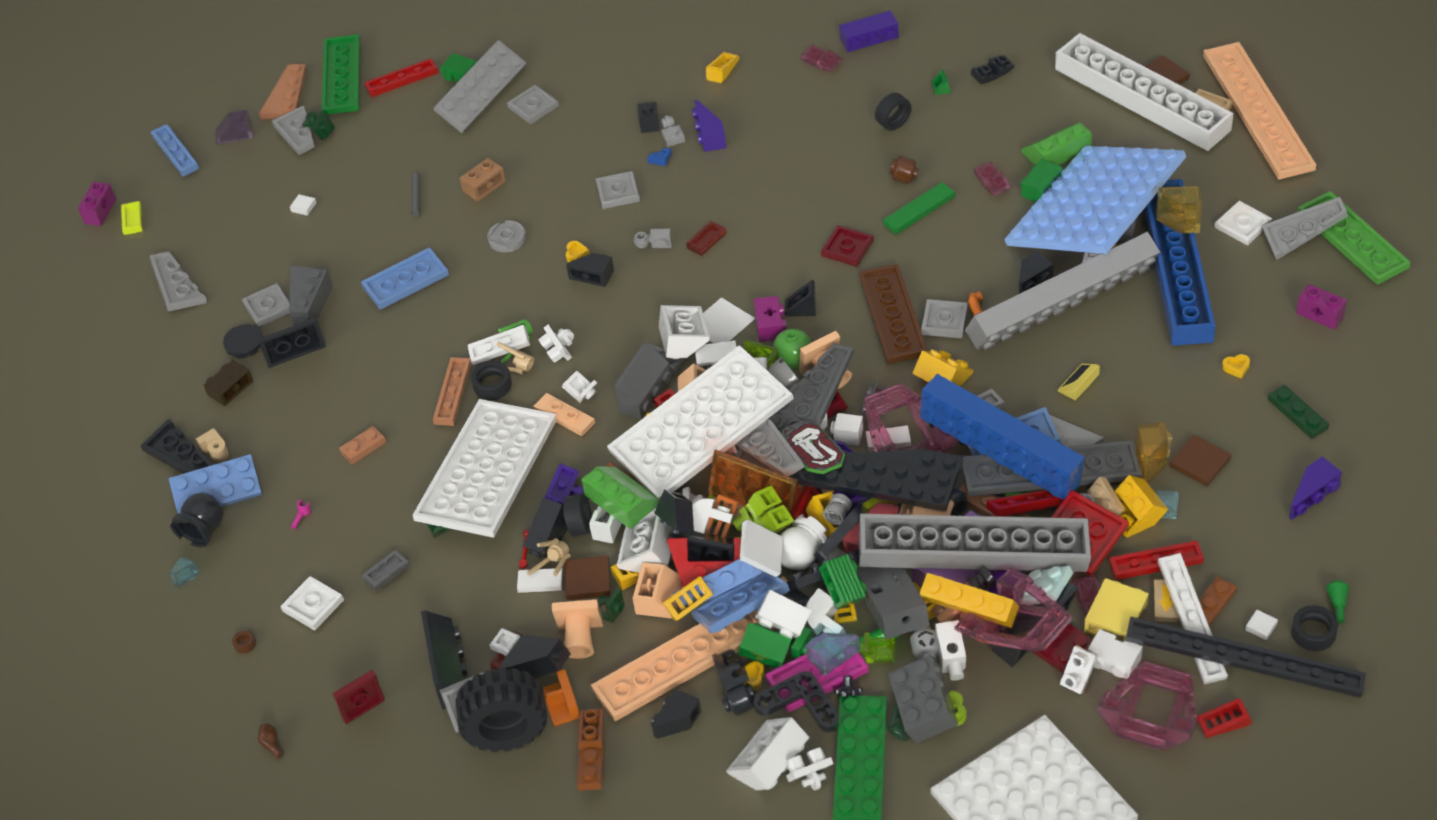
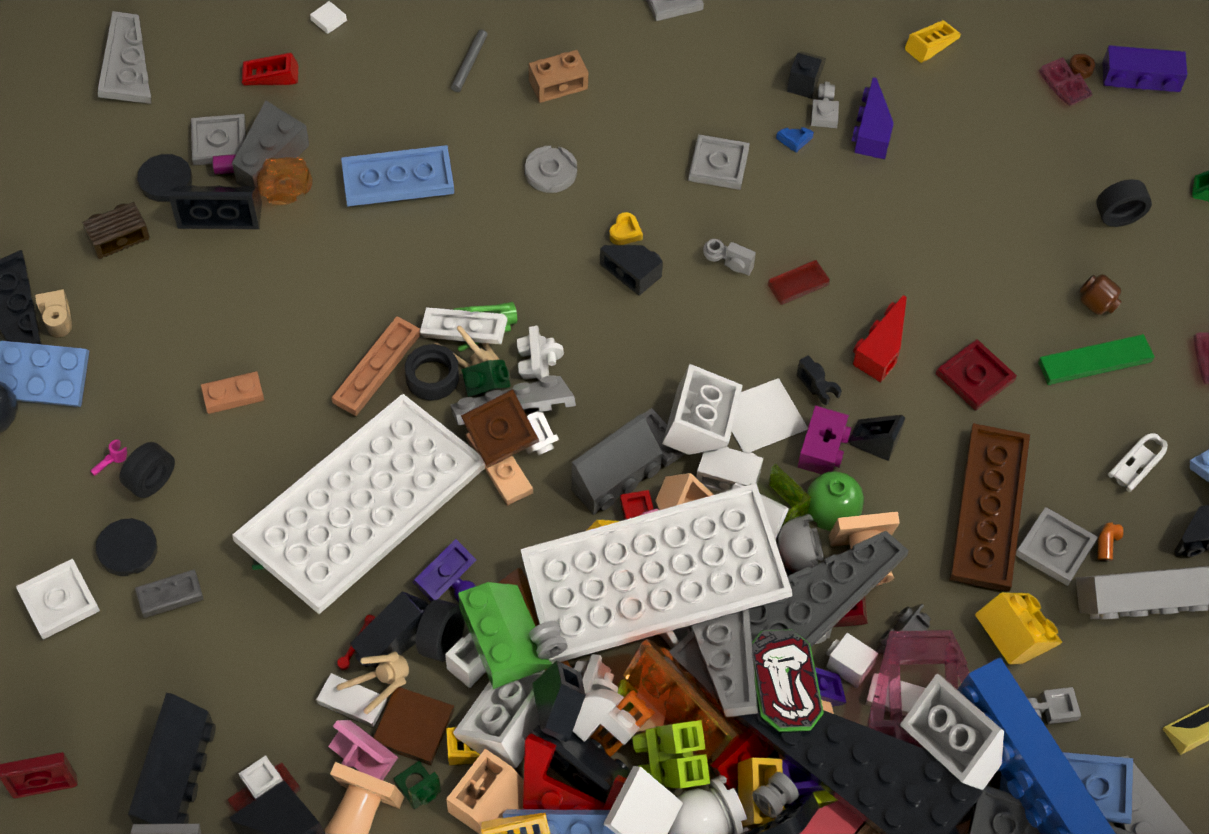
camera: 15 degrees right, 10 degrees up
none -> black tile [96,518,158,576]
none -> black tyre [119,442,175,498]
none -> magenta hinge [213,154,237,175]
none -> red slope [242,52,299,85]
none -> clear orange plate [257,157,313,205]
none -> bright pink panel [328,720,398,780]
none -> light grey wing [451,375,576,425]
none -> dark green bracket [461,360,511,397]
none -> reddish brown tile [461,389,539,468]
none -> light grey wheel [529,621,568,659]
none -> black plate [796,355,842,405]
none -> red slope [853,295,907,383]
none -> white slope [900,674,1004,790]
none -> reddish brown tile [1068,54,1095,79]
none -> white piece [1108,433,1168,492]

